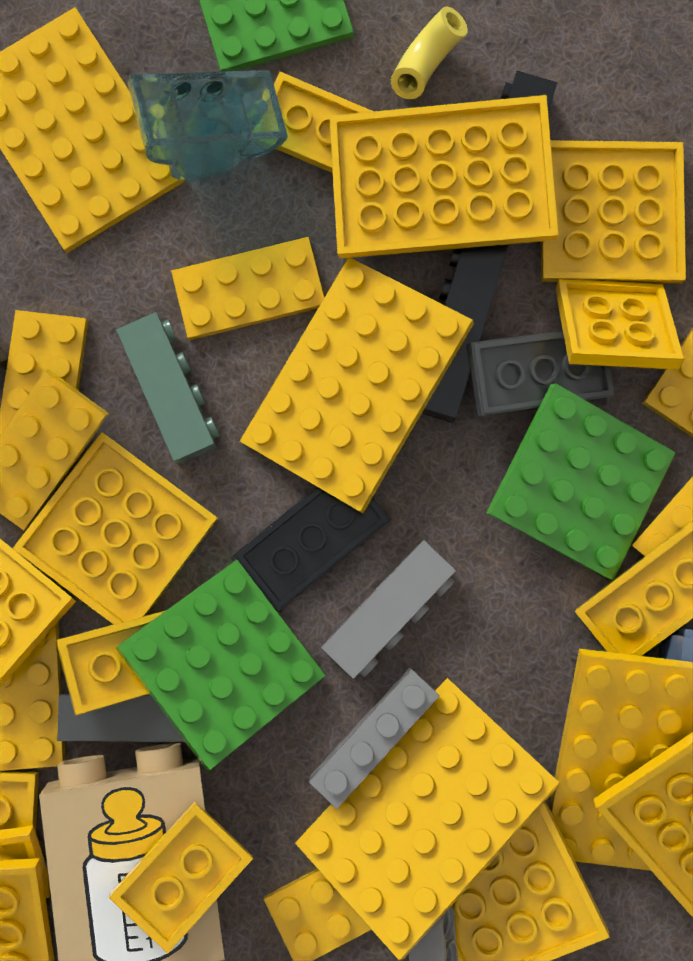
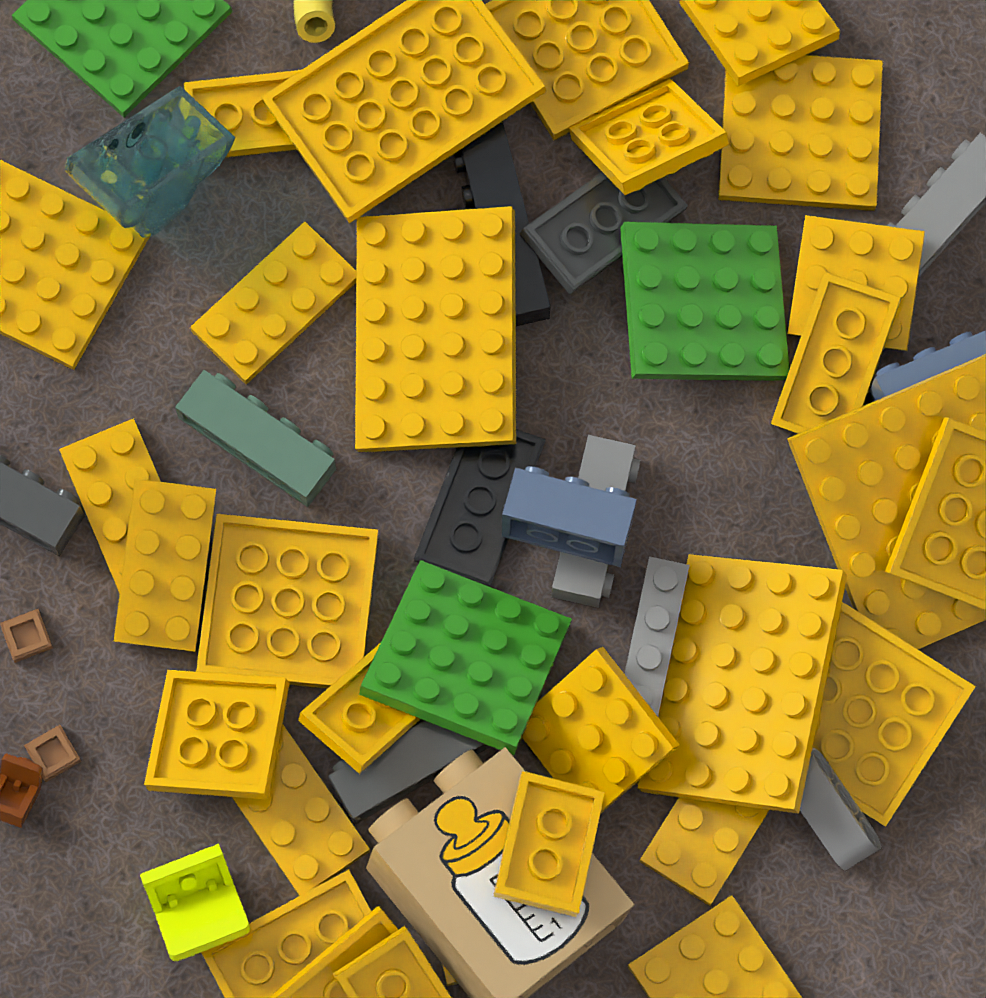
camera: 30 degrees left, 10 degrees down
none -> sand blue brick [502,466,637,567]
none -> yellow plate [522,647,680,814]

